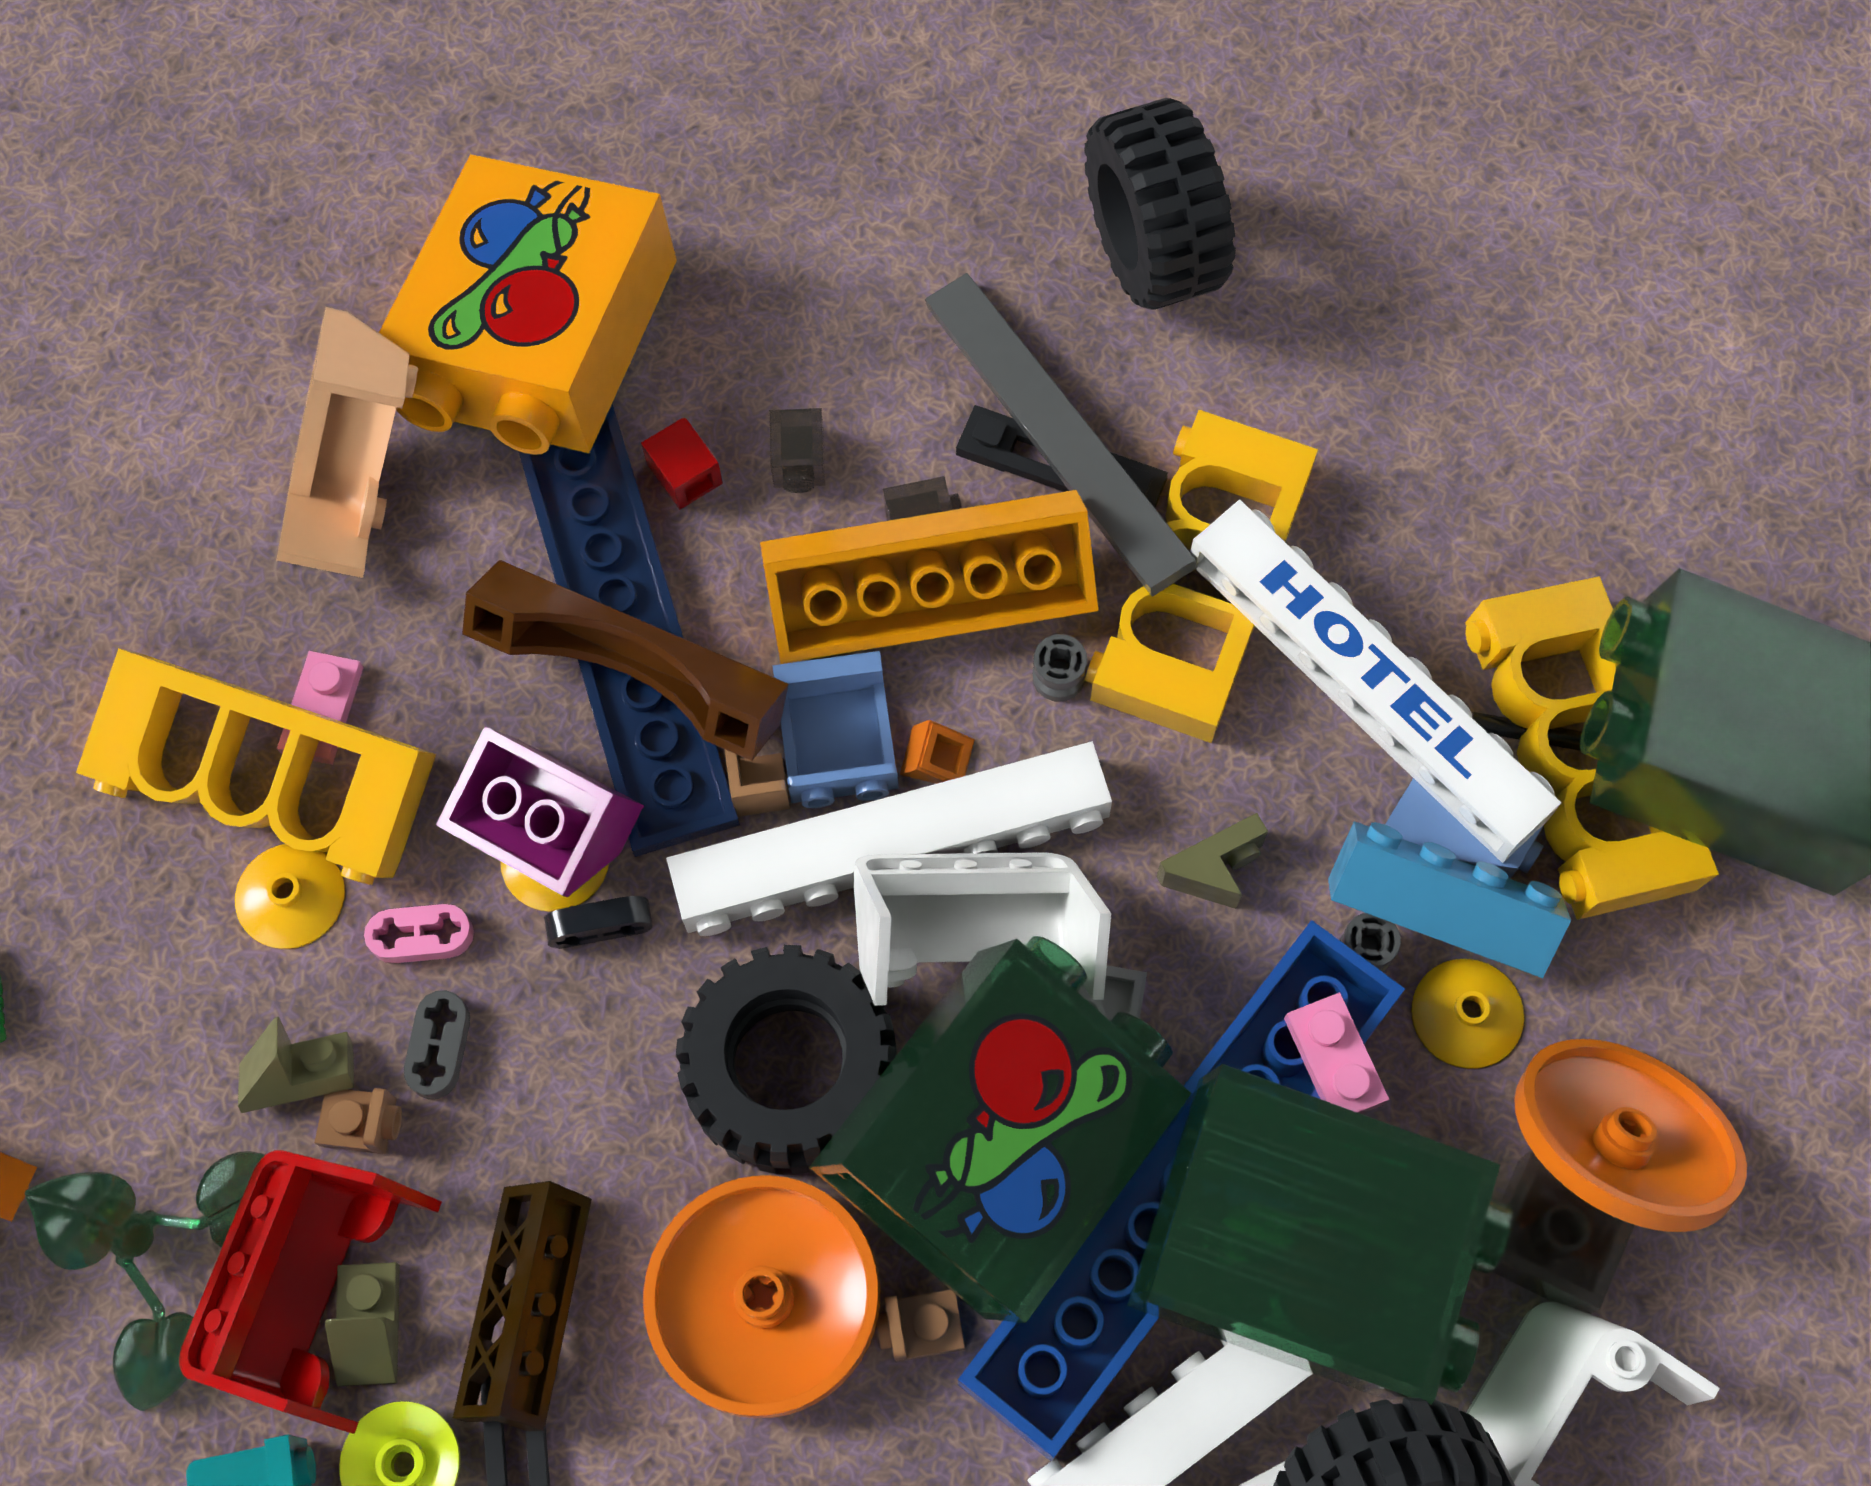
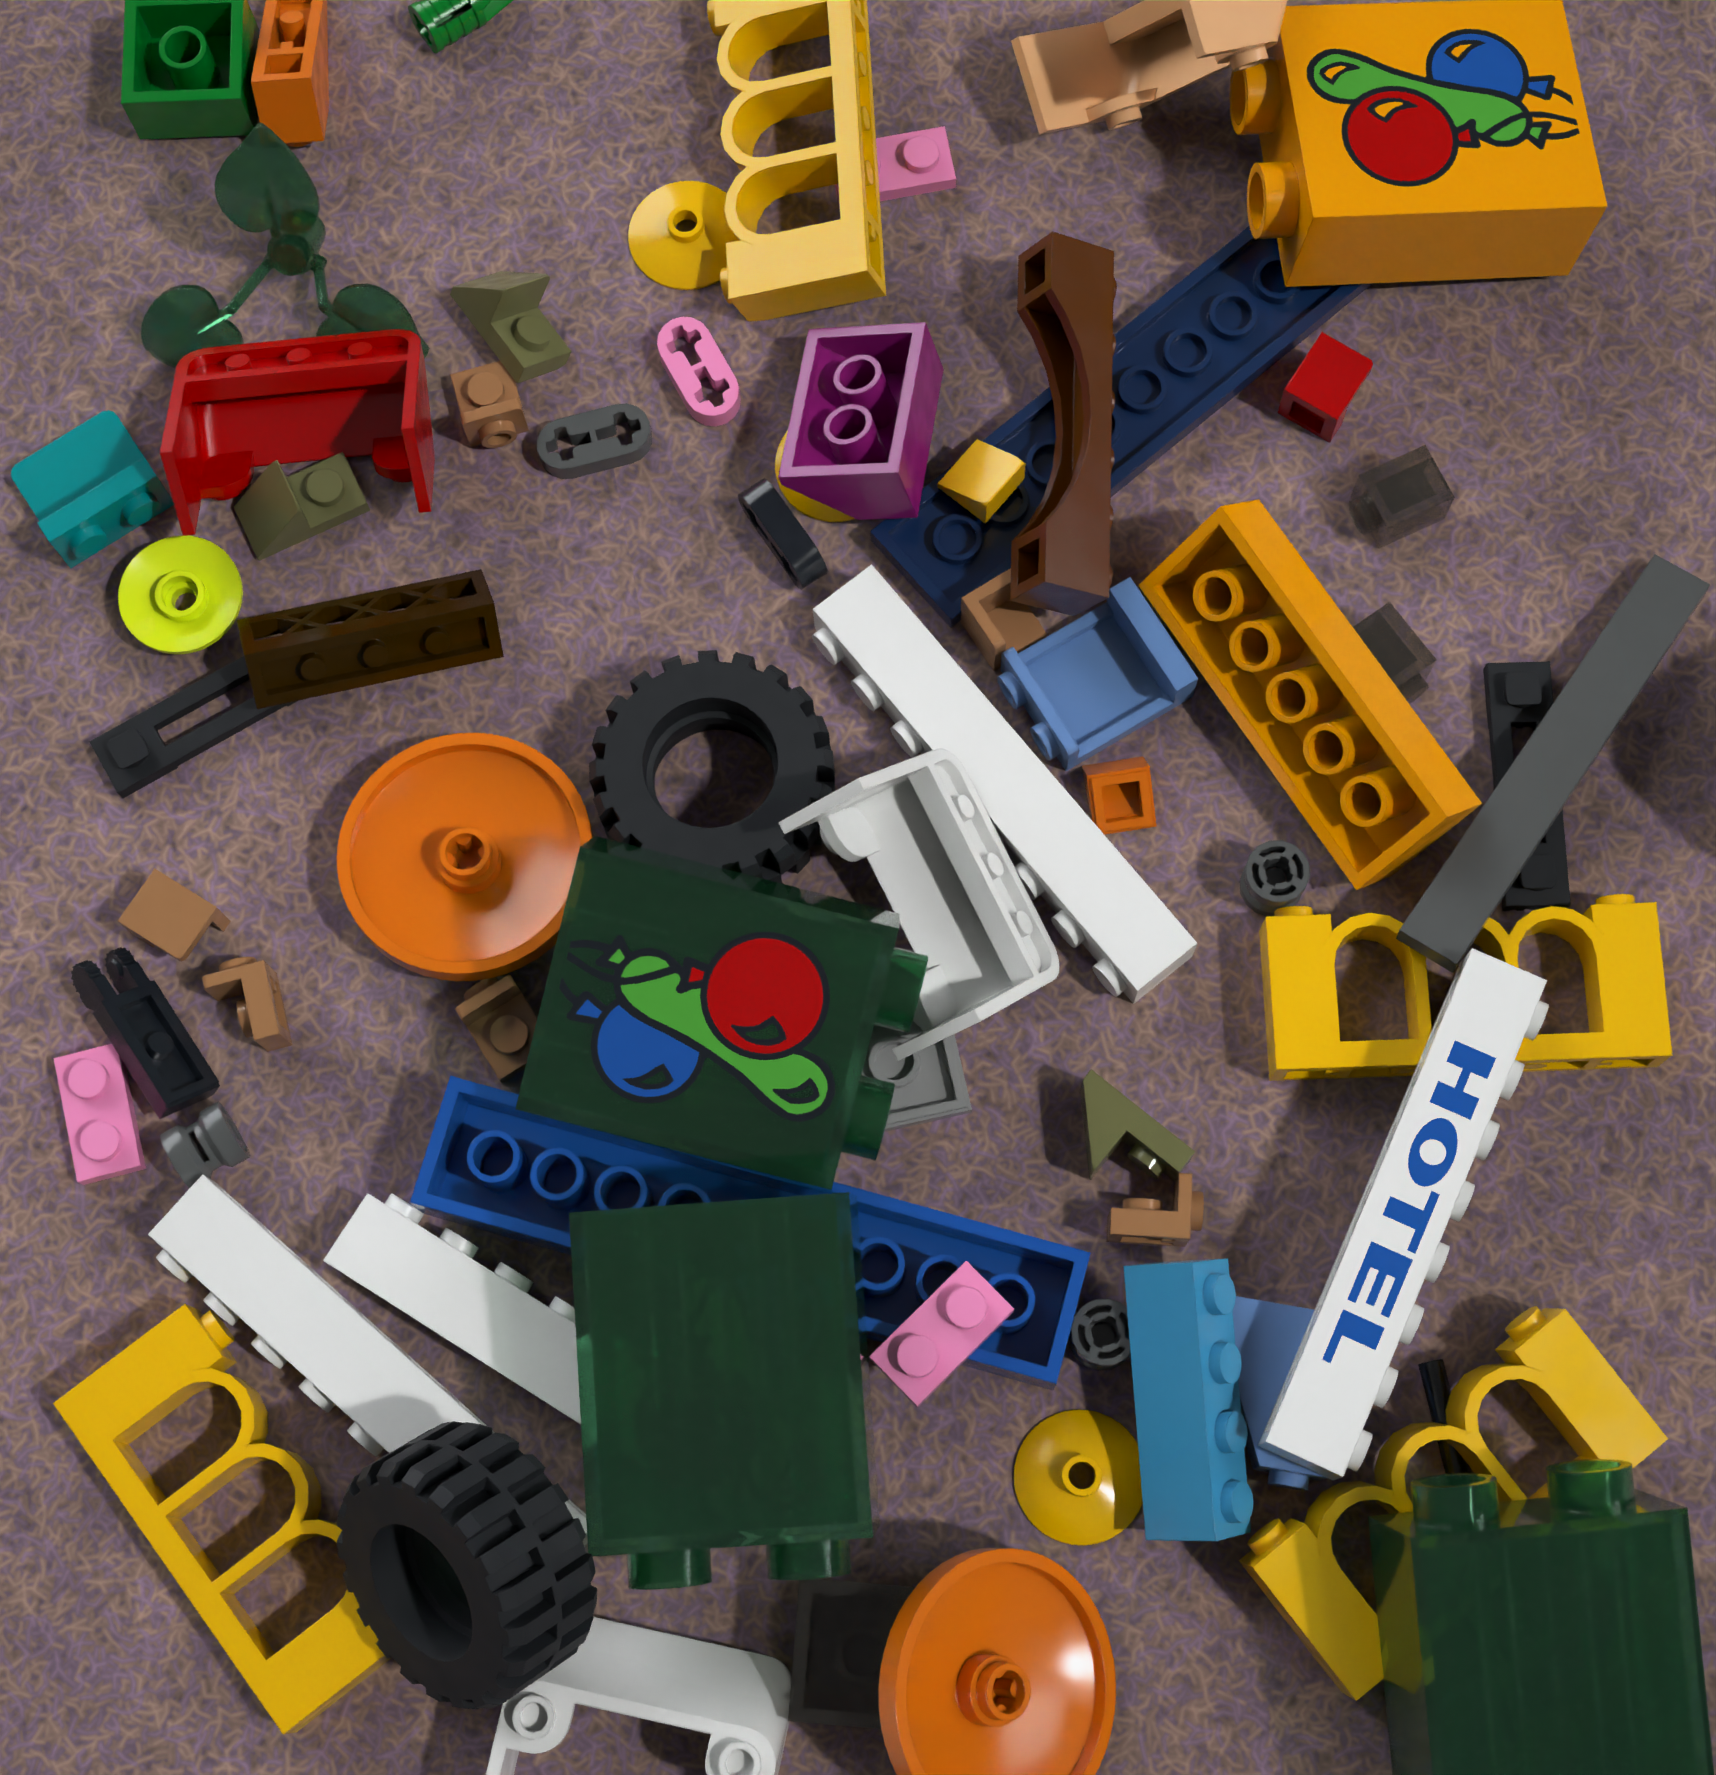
camera: 70 degrees right, 5 degrees up
none -> yellow slope [937,439,1026,523]
none -> medium nougat bracket [1106,1173,1204,1247]

